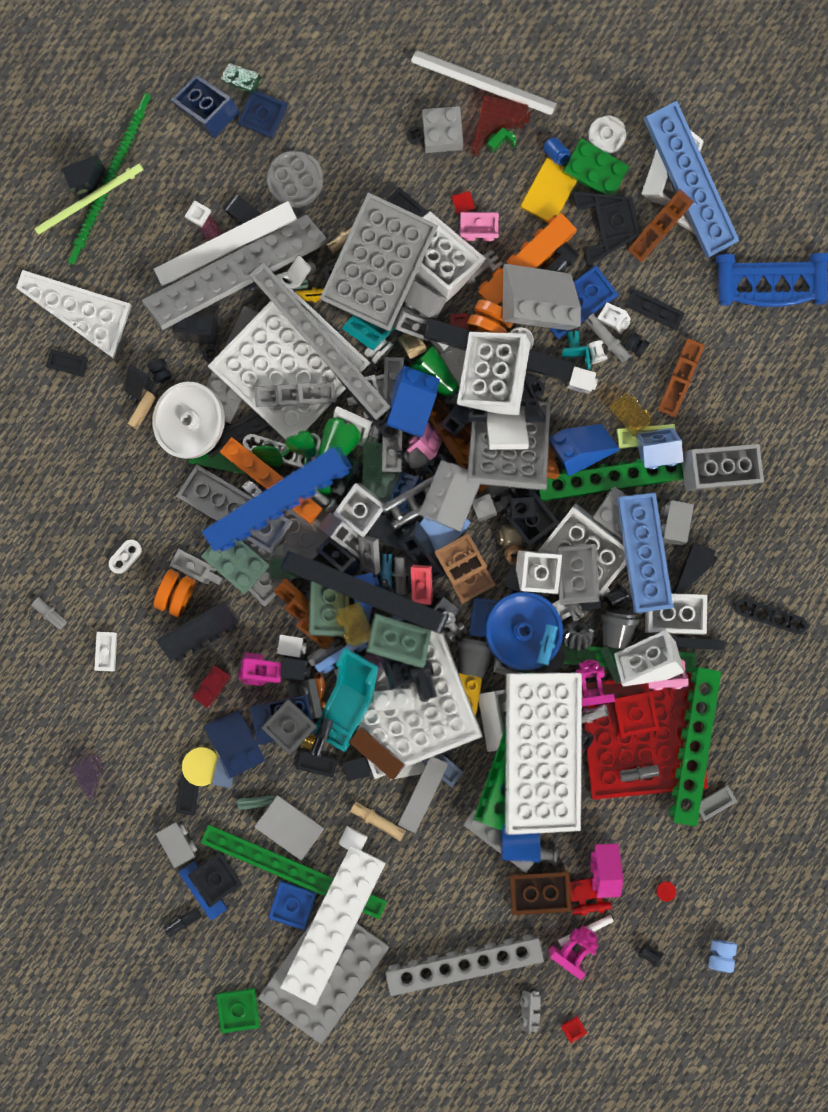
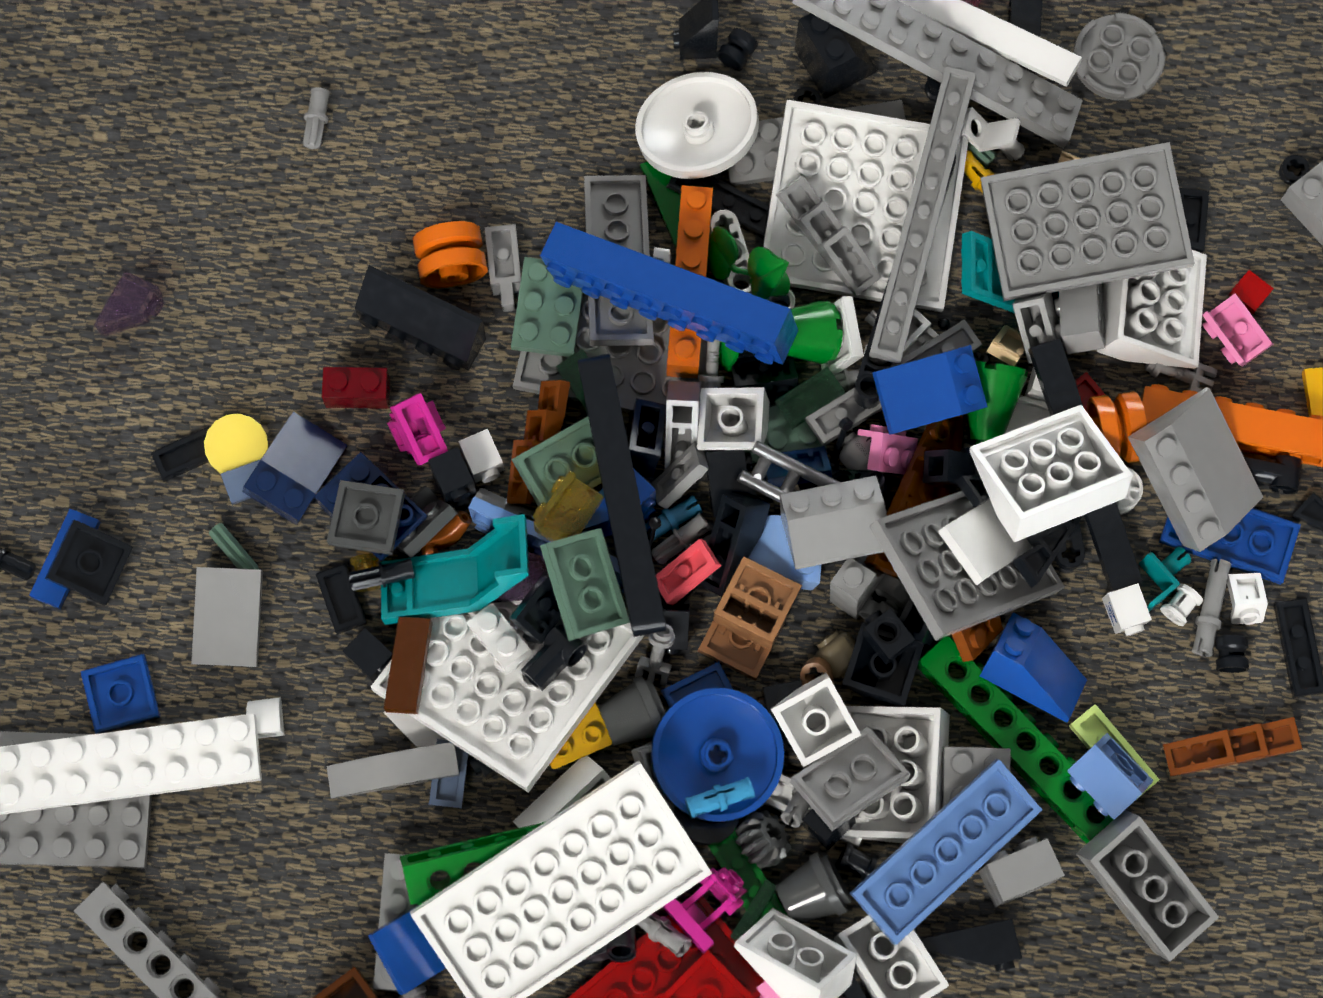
camera: 55 degrees right, 10 degrees down
white plate [94,632,117,671] -> none
white plate [109,540,142,574] -> none
tan tile [128,391,156,430] -> none
light grey brick [156,821,198,868] -> none
green plate [201,824,387,920] -> none
tan pin [350,801,406,841] -> none
white wheel [364,339,393,364] -> none
clear yellow bracket [609,393,651,437] -> none

